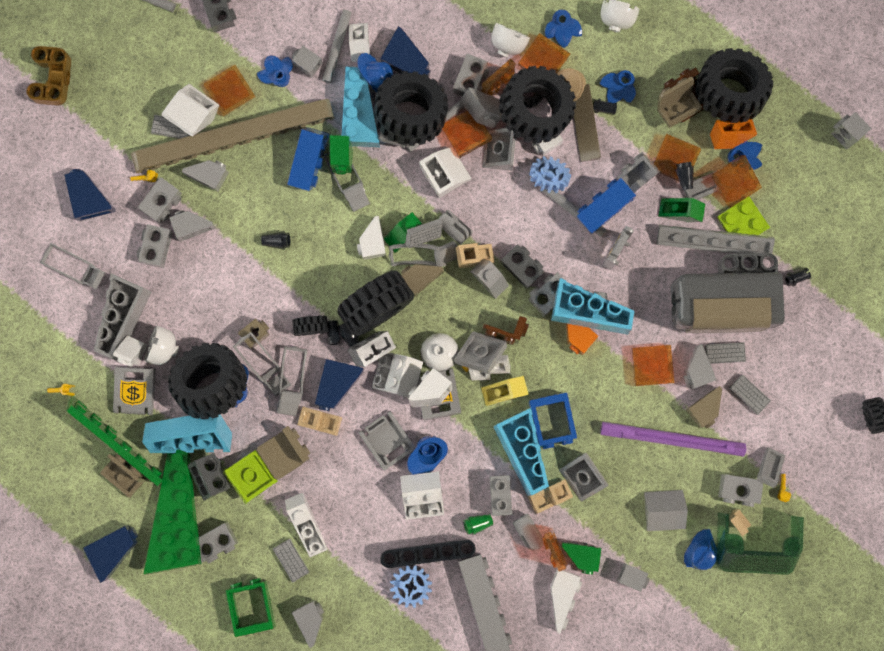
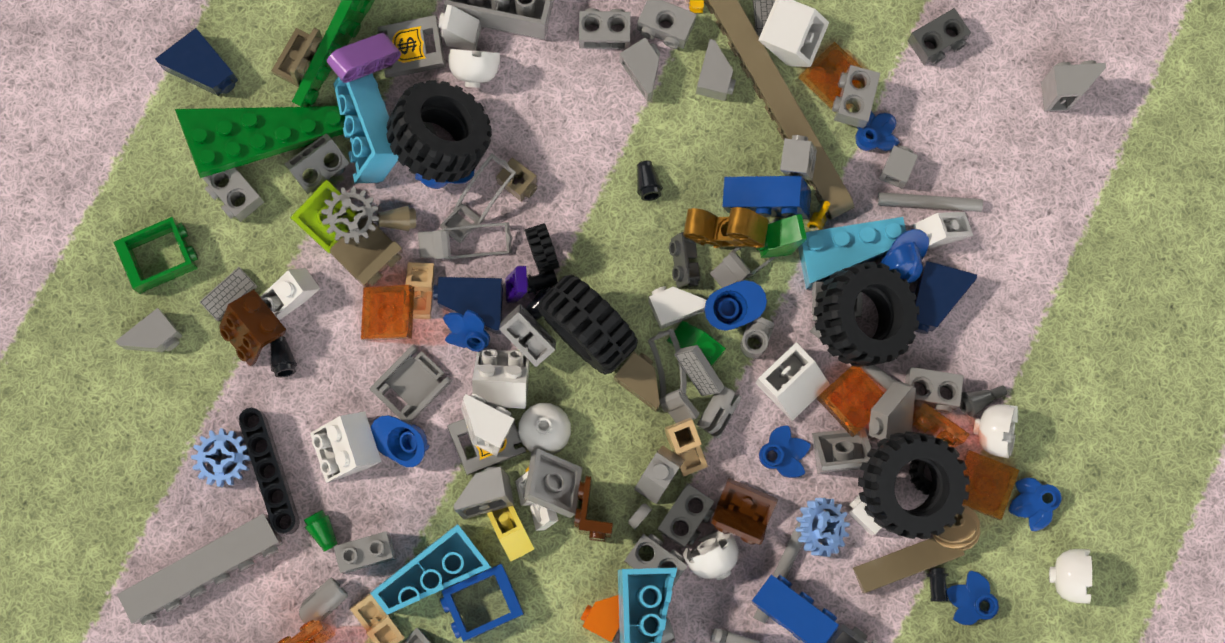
camera: 75 degrees right, 5 degrees down
none -> reddish brown bracket [219,289,287,366]
none -> black cone [270,336,297,378]
none -> light grey gear [321,187,379,244]
none -> medium lavender beam [327,33,401,83]
none -> clear orange plate [361,285,414,341]
none -> dark tan cone [377,205,416,231]
none -> blue plate [443,310,490,352]
none -> light grey slope [454,466,514,519]
none -> dark purple plate [505,266,528,303]
none -> light grey tile [628,503,652,530]
none -> dark grey hinge [669,232,701,289]
none -> pearl gold beam [683,207,769,248]
none -> white cylinder [683,530,739,580]
none -> blue piece [704,280,767,331]
none -> reddish brown bracket [711,478,778,545]
none -> light grey piece [740,317,775,359]
none -> blue plate [759,425,811,478]
none -> light grey brick [780,135,817,180]
none -> yellow hand [807,201,830,230]
none -> light grey brick [832,65,880,129]
none -> dark grey cone [960,385,1007,417]

